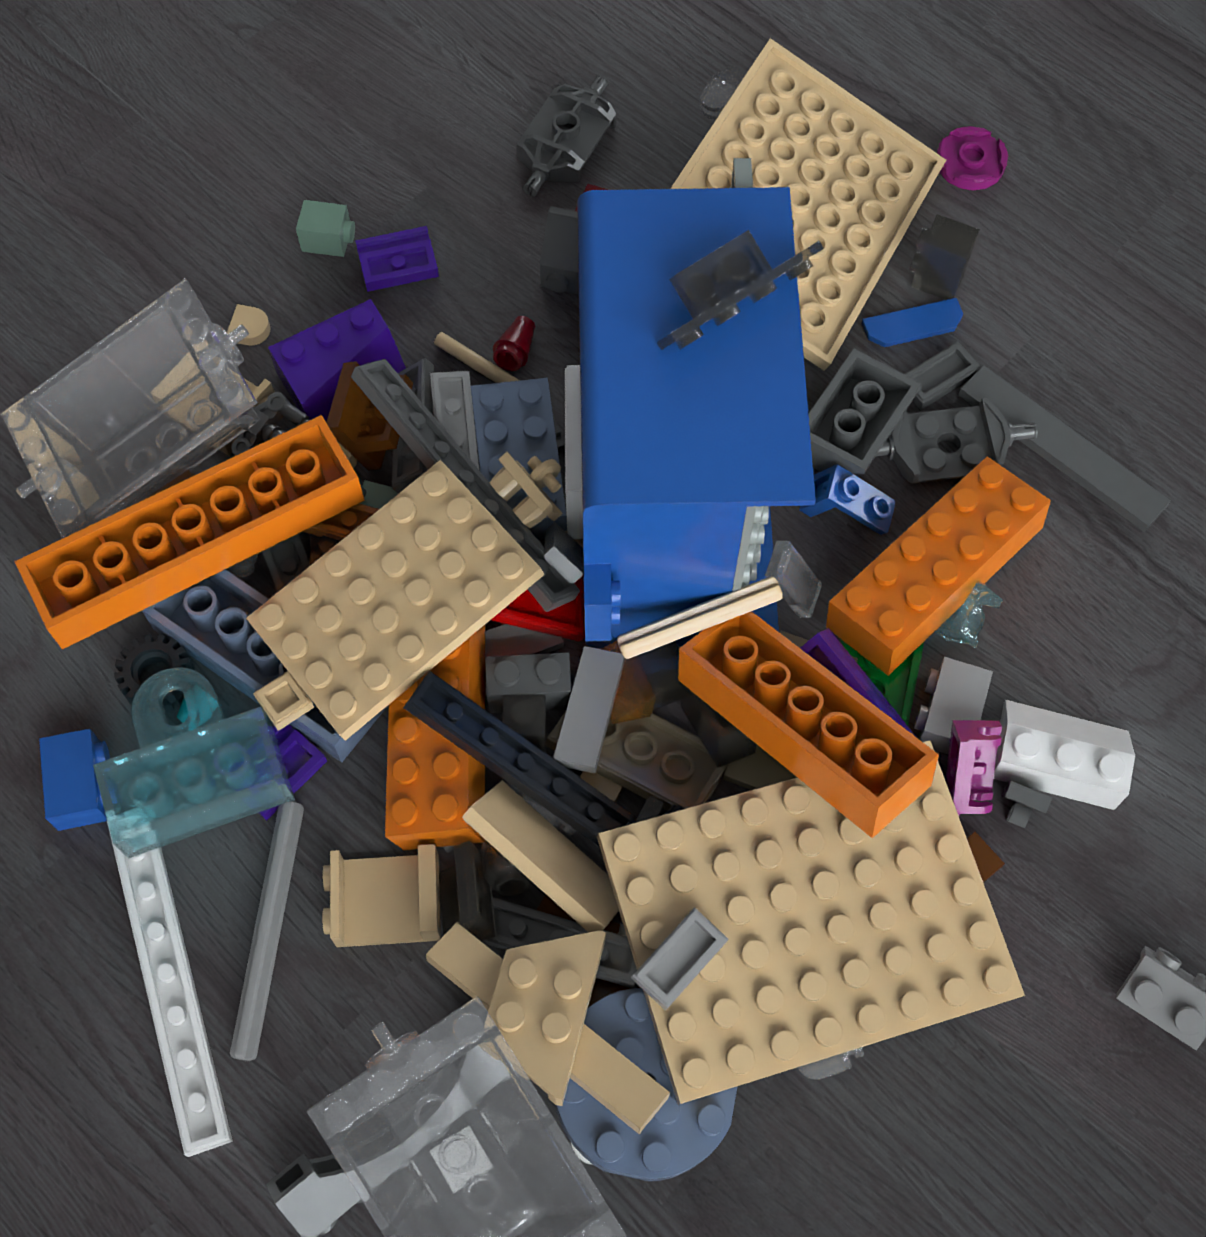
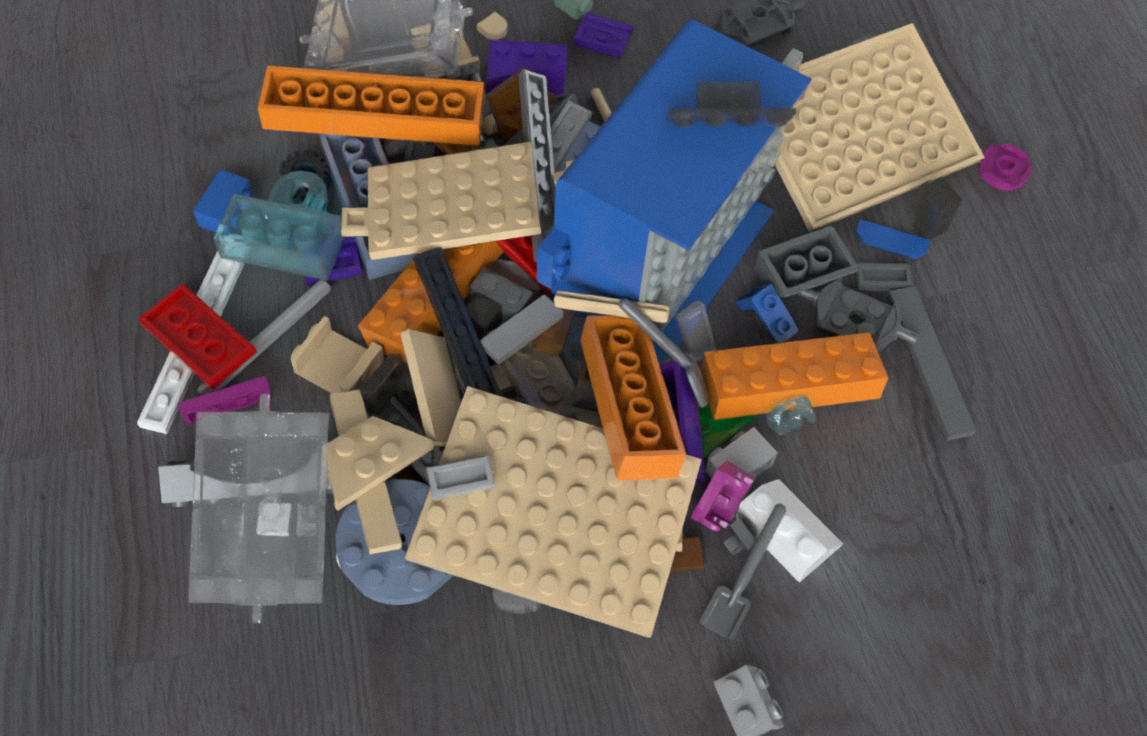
camera: 30 degrees right, 5 degrees down
none -> red tile [138,283,257,390]
none -> magenta tile [178,376,273,425]
none -> dark grey piece [619,298,709,408]
none -> dark grey piece [699,503,786,641]

